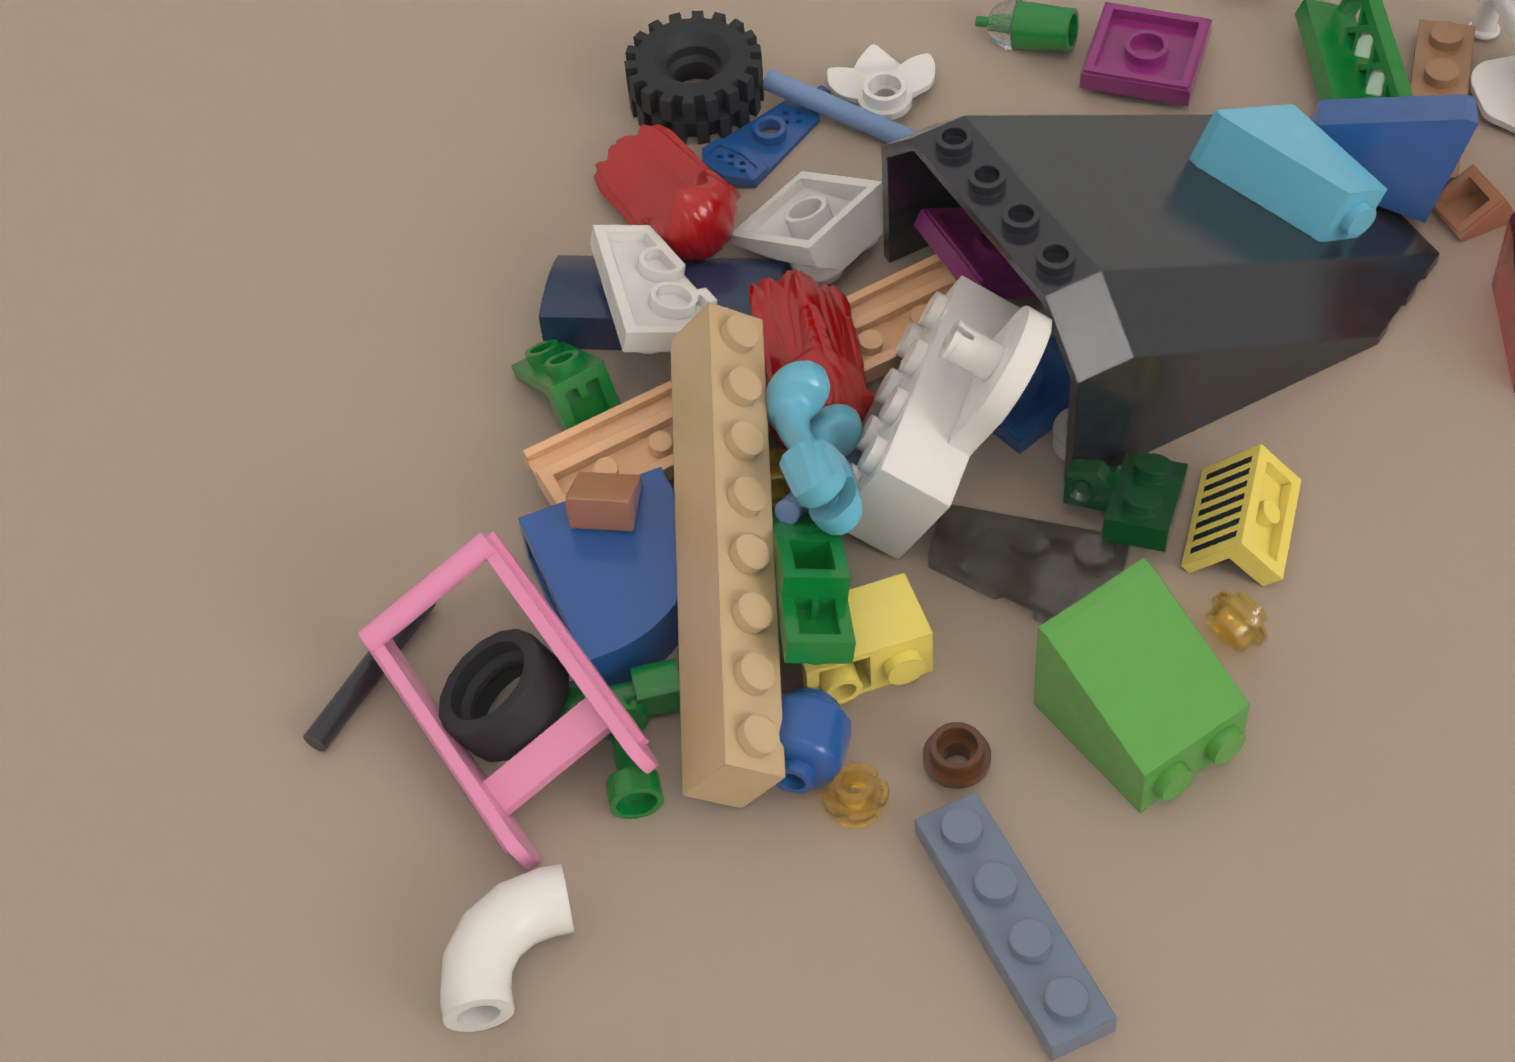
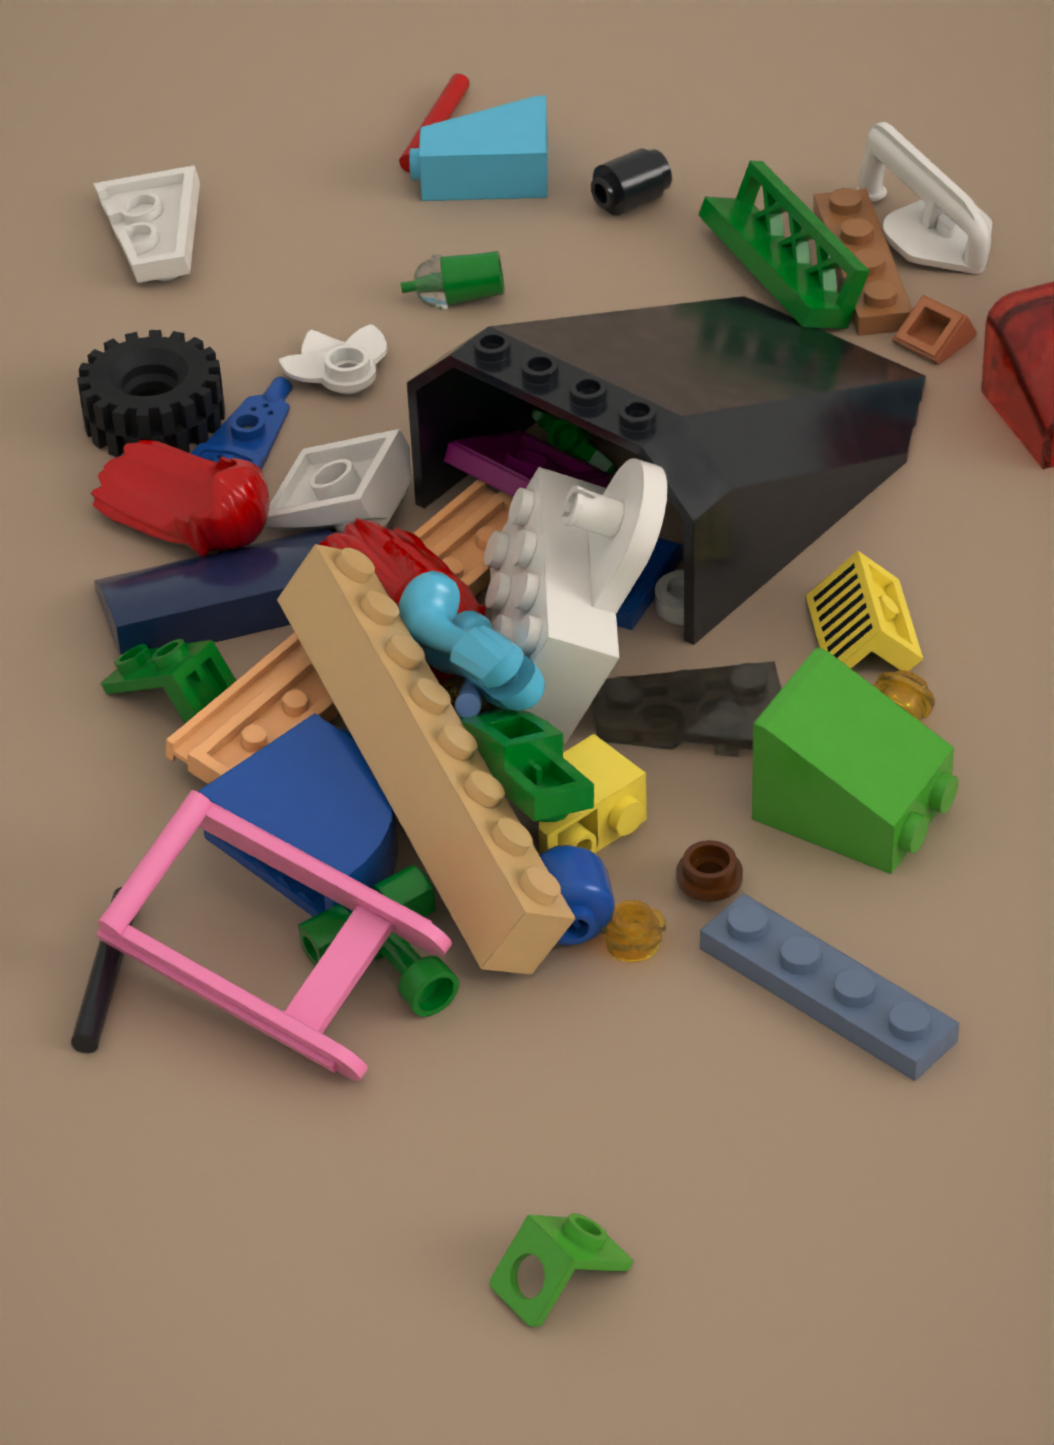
camera: 25 degrees left, 10 degrees down
black tyre [439,629,569,762] -> none
white cylinder [440,863,574,1032] -> none
nougat slope [565,472,643,531] -> none
white wing [590,225,717,354] -> none
medium blue bar [763,69,917,143] -> none
dark green hinge [1063,452,1188,552] -> none
magenta plate [1079,2,1212,106] -> none
medium azure slope [1189,104,1387,243] -> none
blue slope [1310,94,1479,223] -> none

